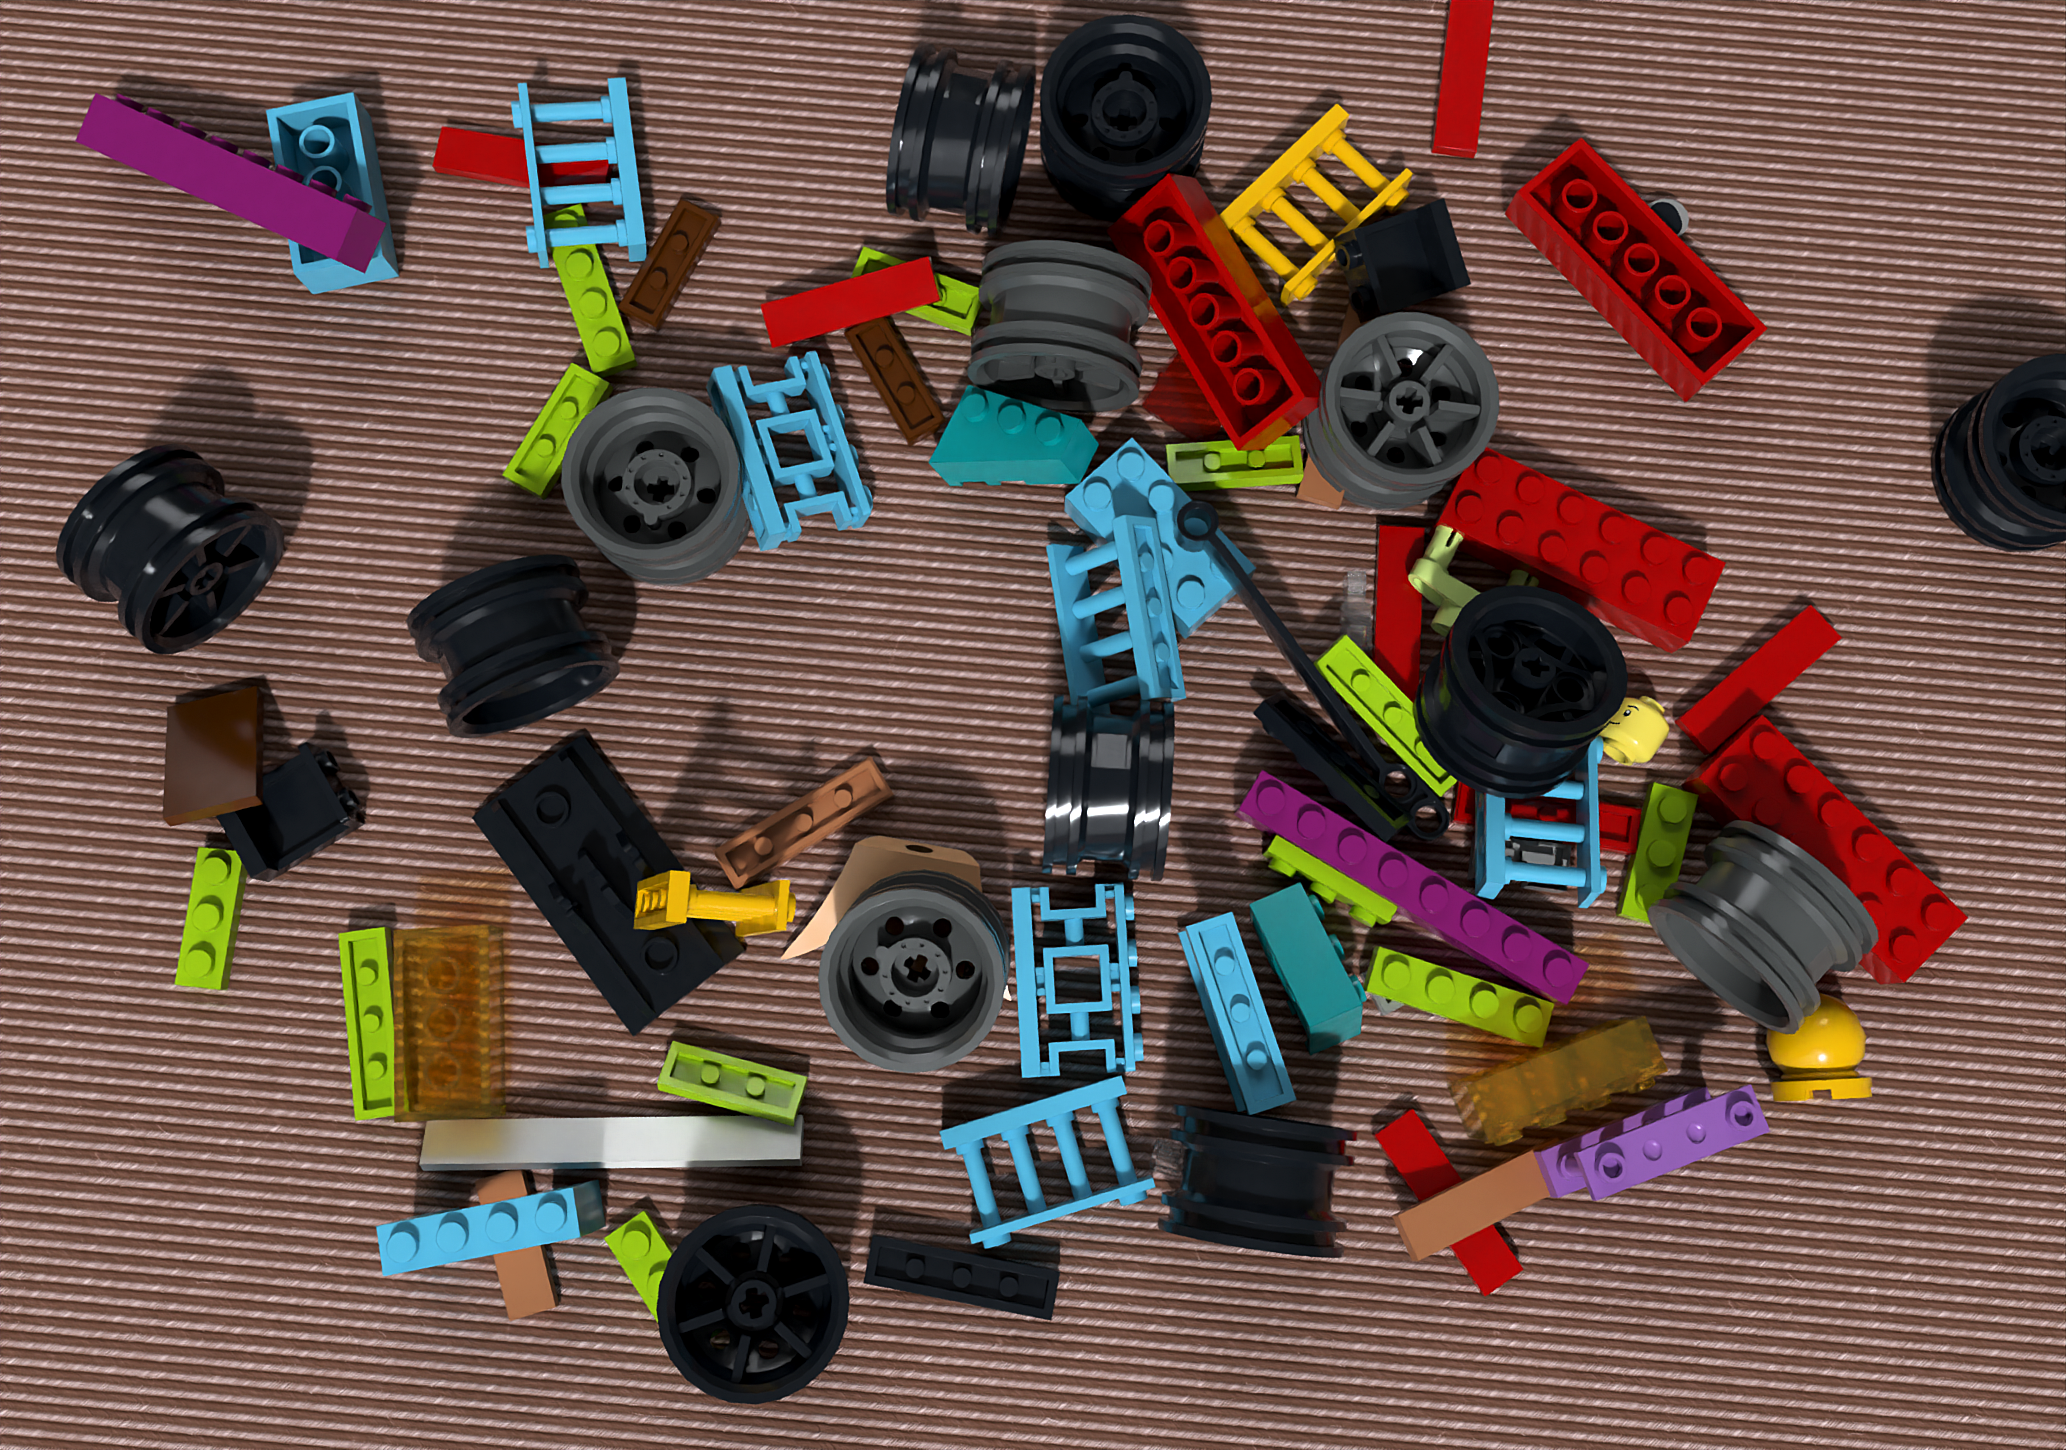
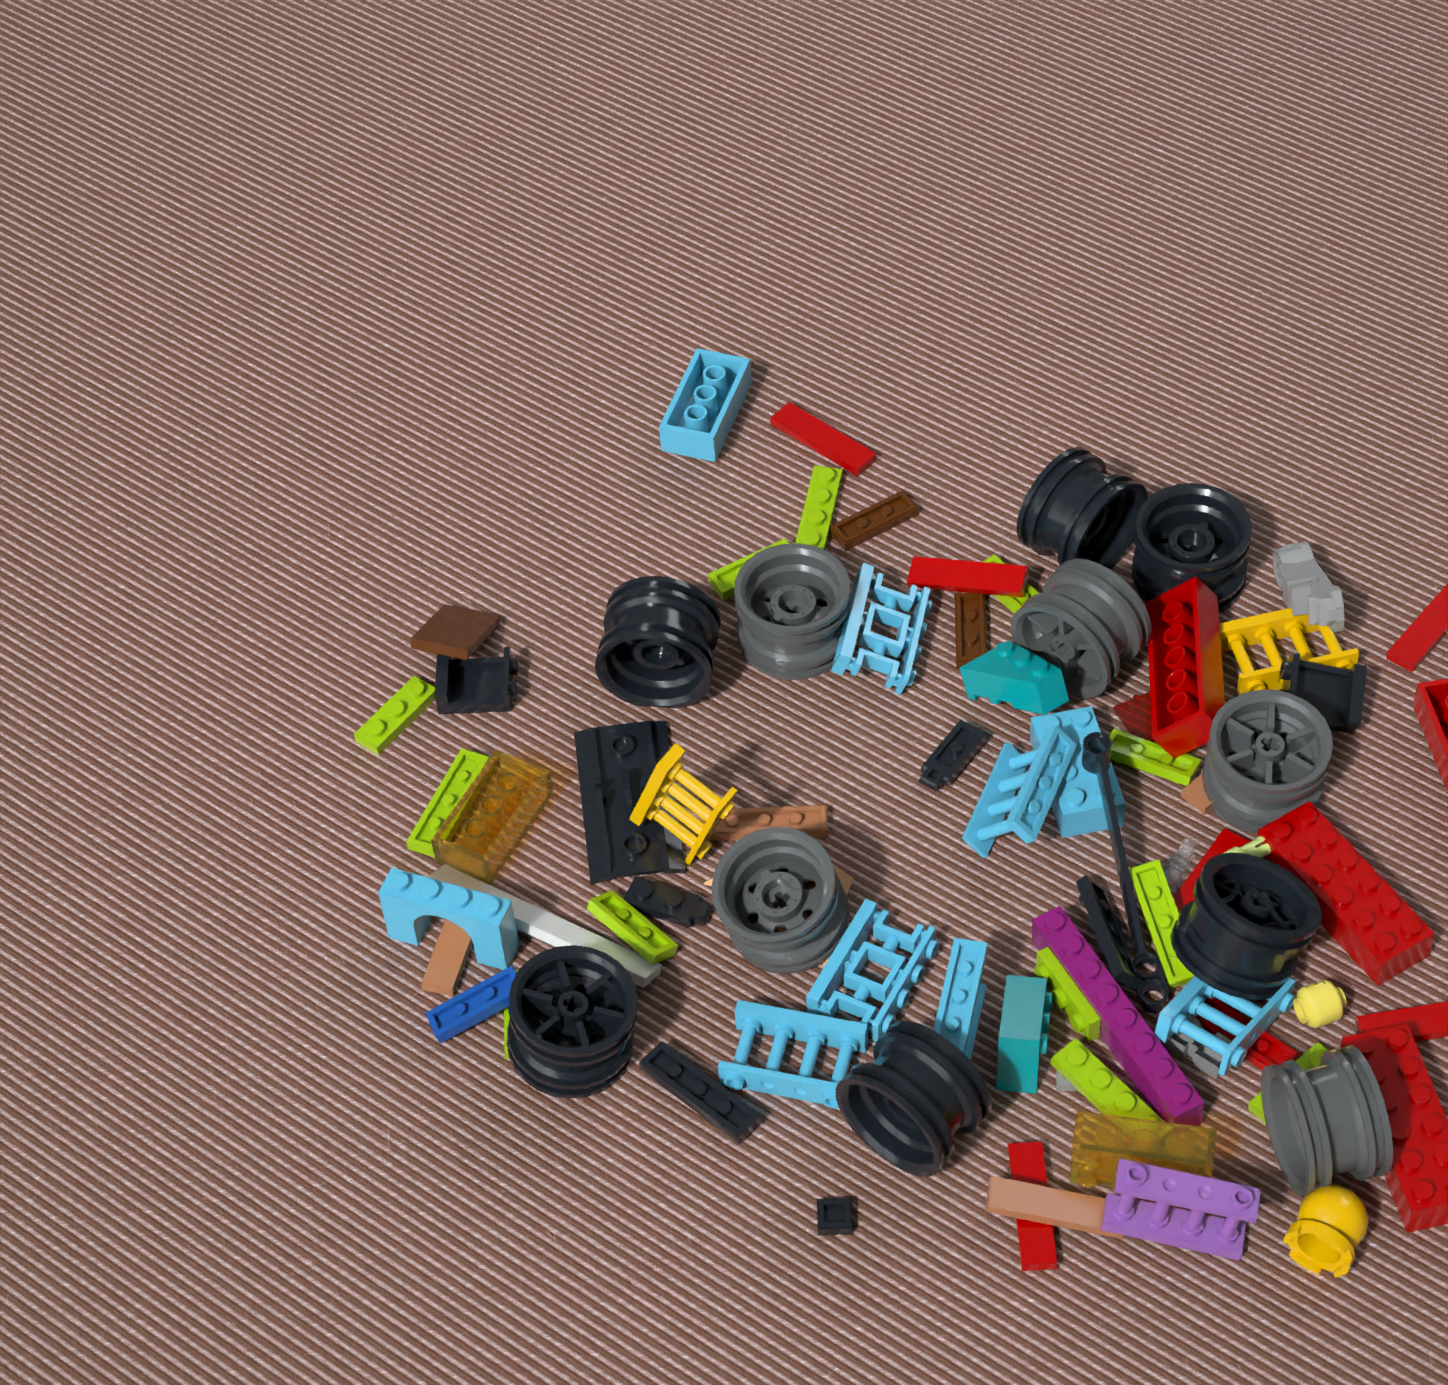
camera: 35 degrees right, 30 degrees down
black wheel [56,443,284,655] -> none
magenta brick [75,93,387,274] -> none
medium azure fence [511,77,647,268] -> none
black wheel [1042,694,1175,882] -> none
none -> blue plate [425,966,517,1043]
none -> black hinge [624,876,713,927]
none -> black tile [817,1198,853,1236]
none -> black hinge [919,720,987,792]
none -> light grey piece [1273,541,1345,632]

